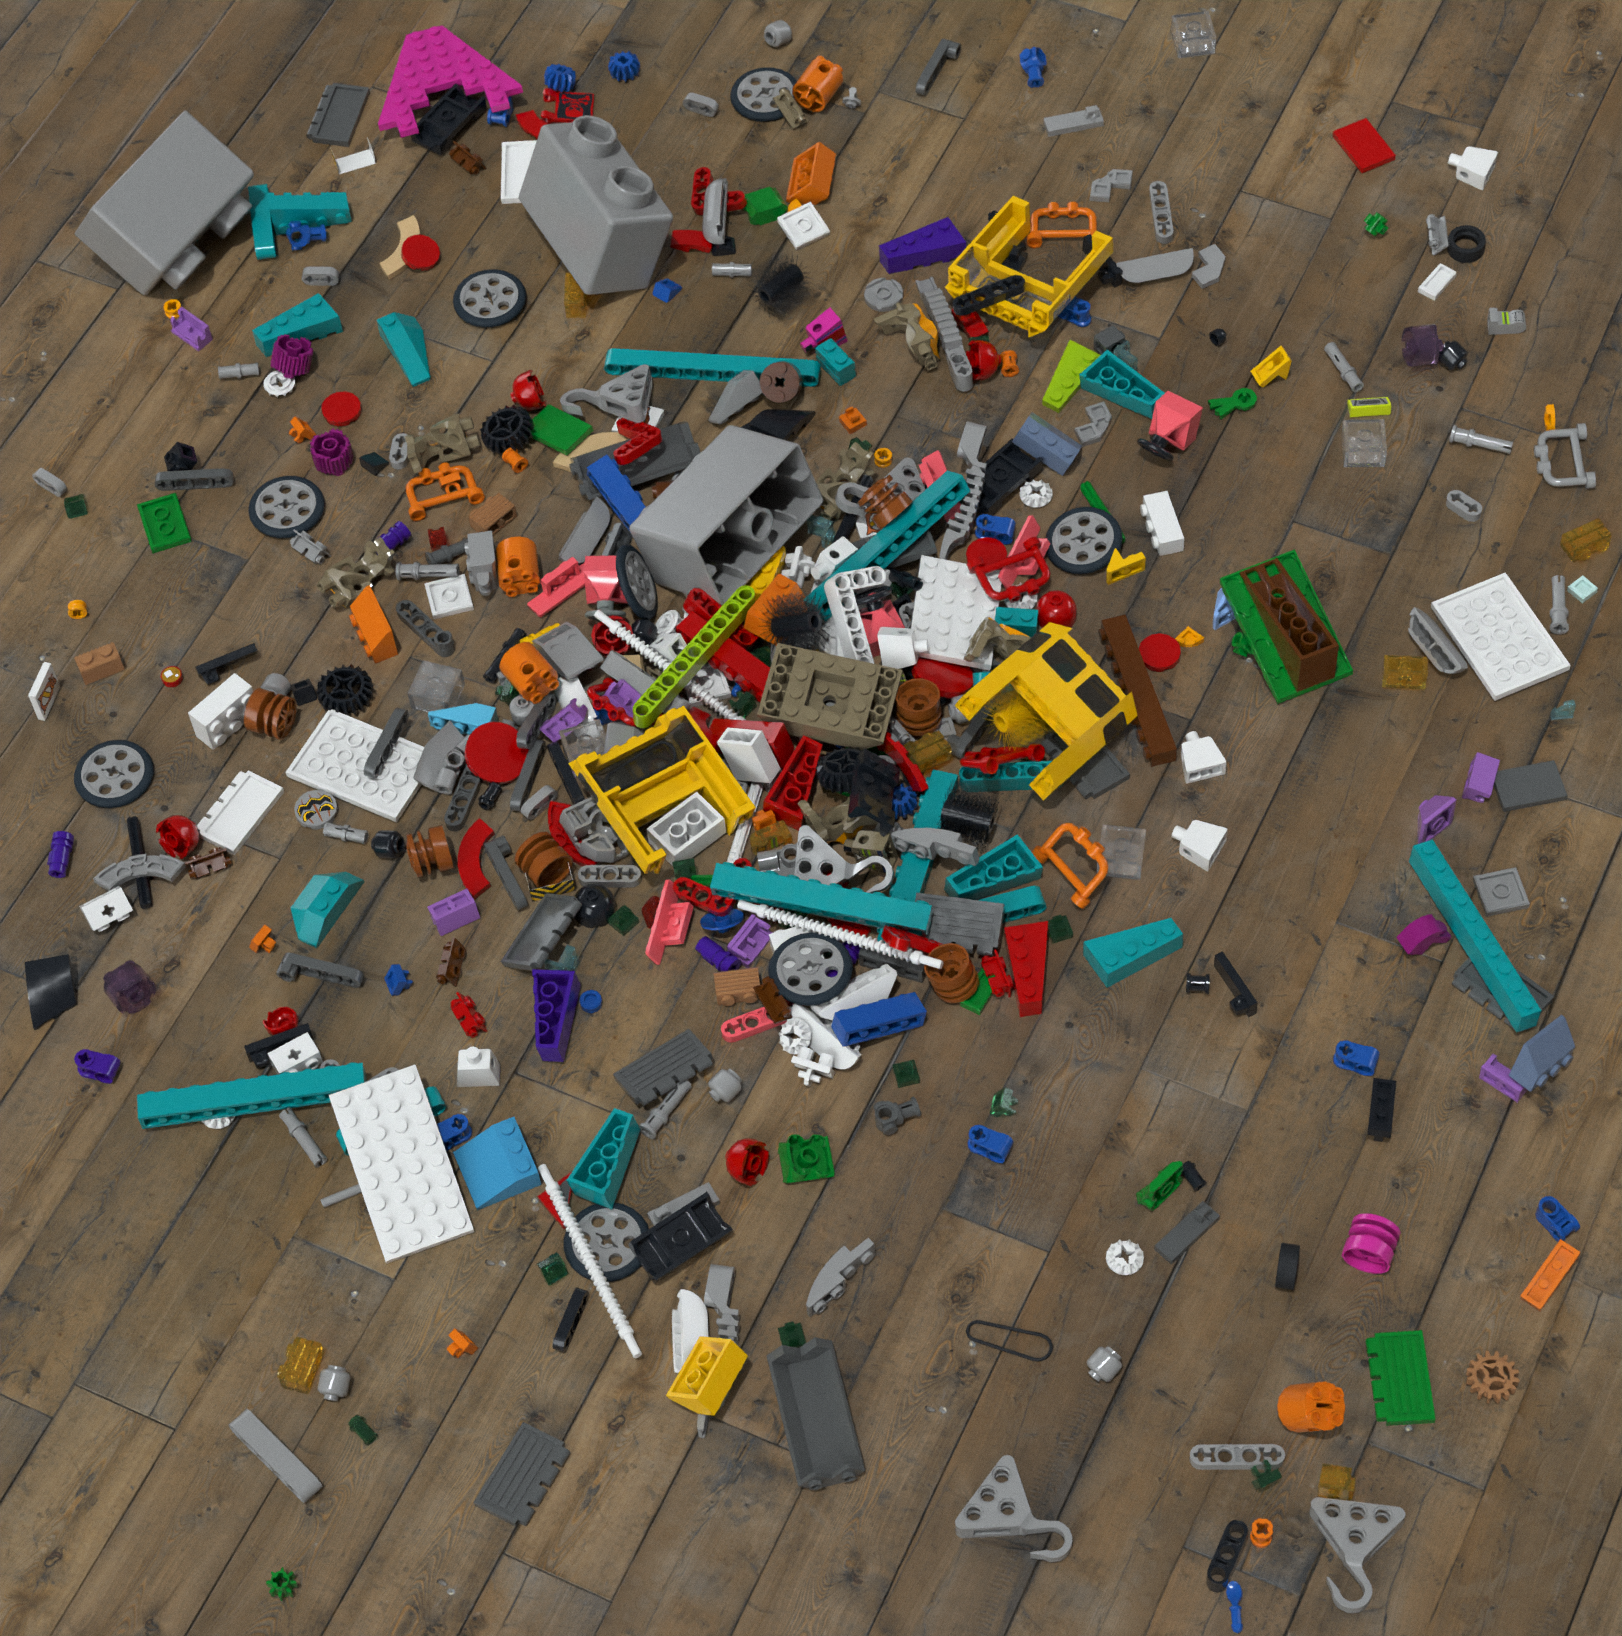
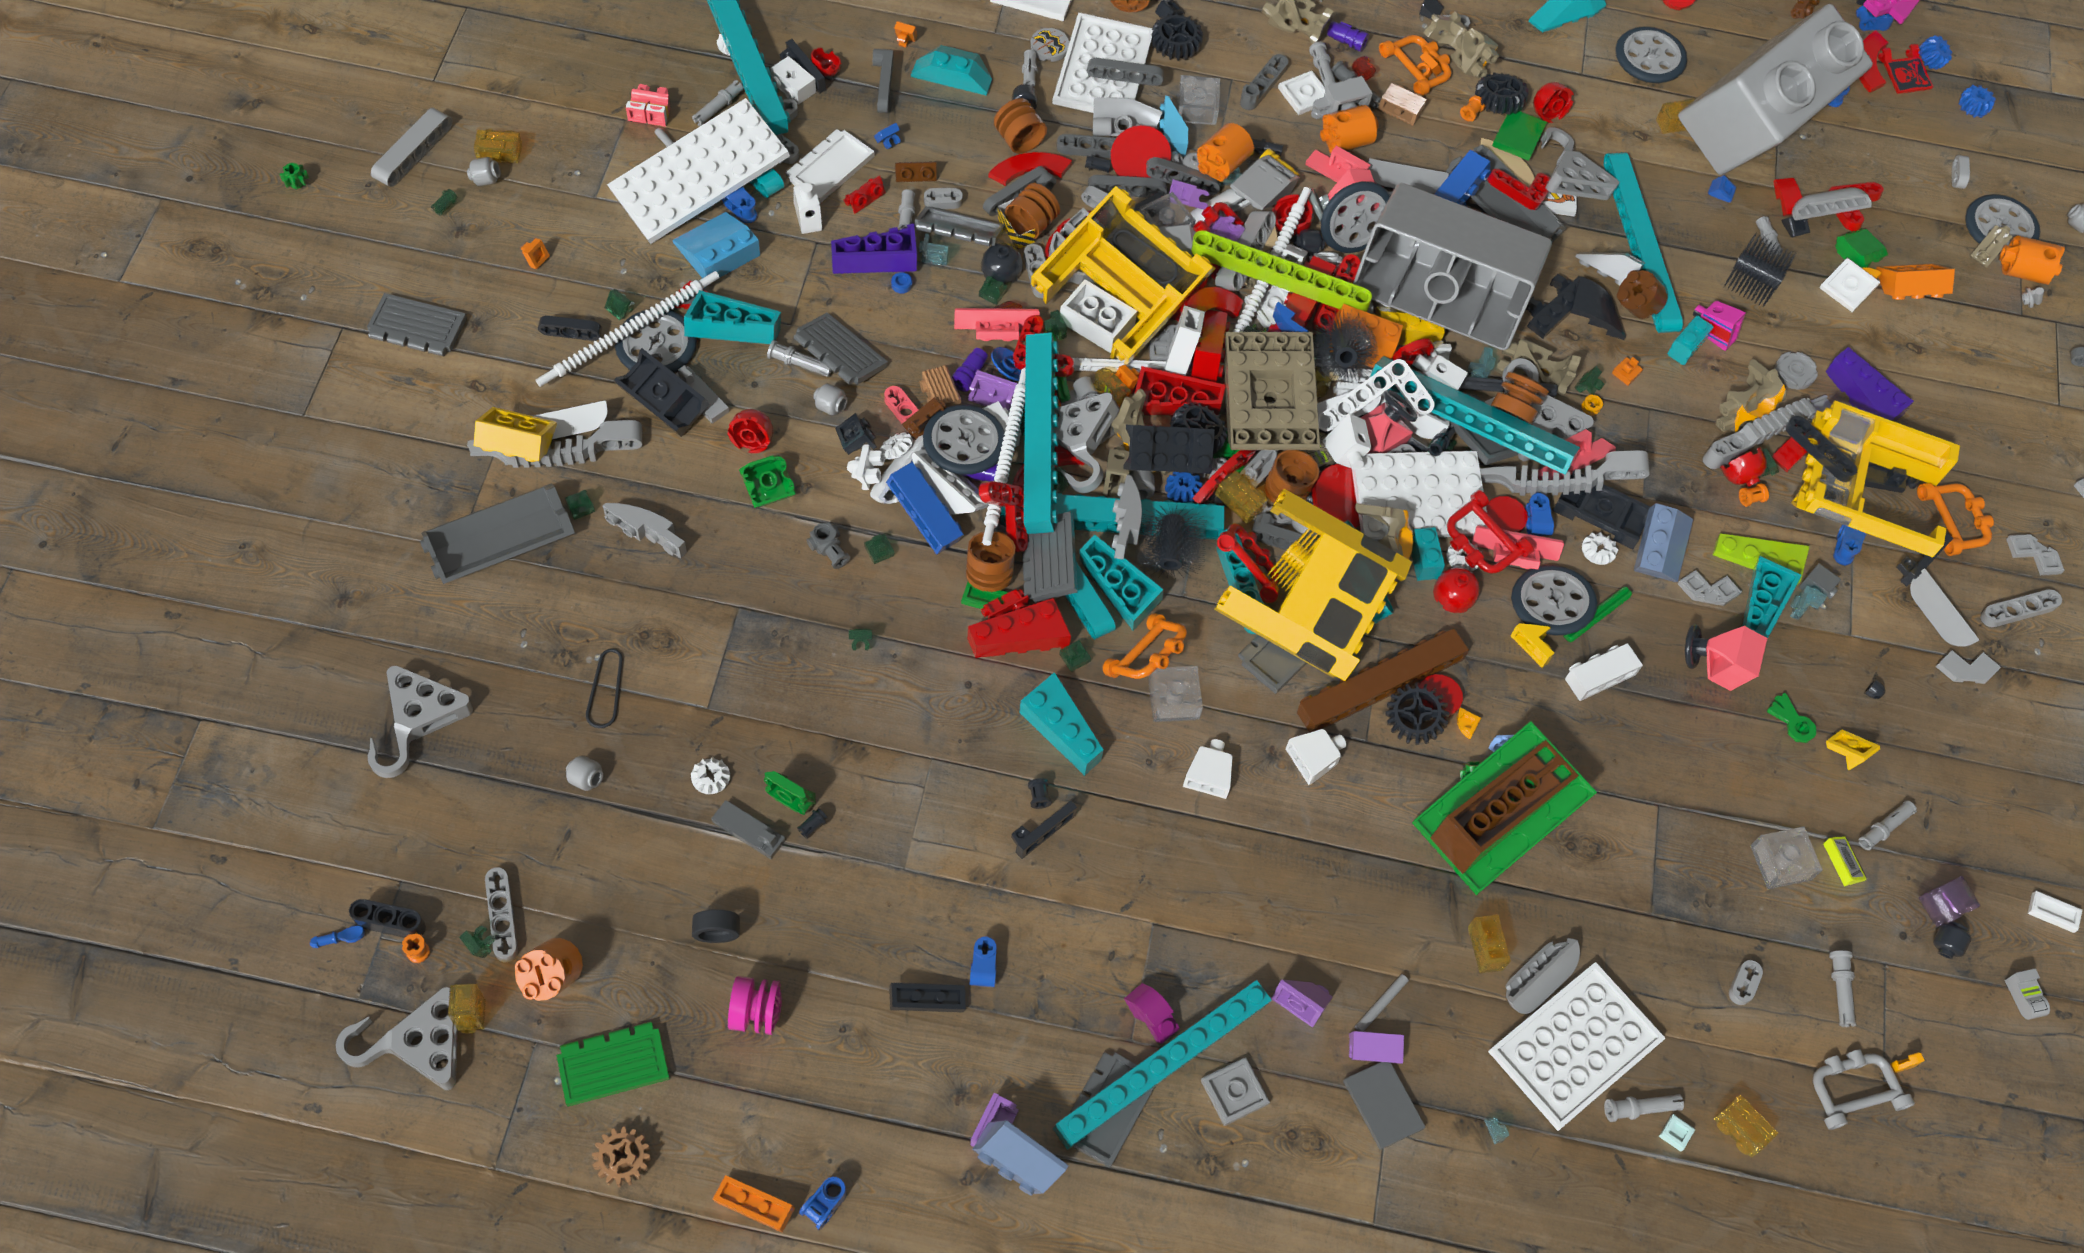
camera: 65 degrees right, 5 degrees up
orange slope [349,585,398,664] -> none
medium lavender hinge [427,889,480,936] -> none
blue piece [968,1125,1014,1163] -> none
none -> coral hips [626,84,670,126]
none -> white hinge [786,129,875,204]
none -> black bracket [835,413,877,455]
none -> light grey pin [898,189,915,229]
none -> light grey beam [924,188,963,209]
none -> blue slope [1273,302,1308,332]
none -> light grey bar [1355,974,1409,1032]
none -> black gear [1385,682,1449,745]
none -> red tile [1392,338,1435,366]

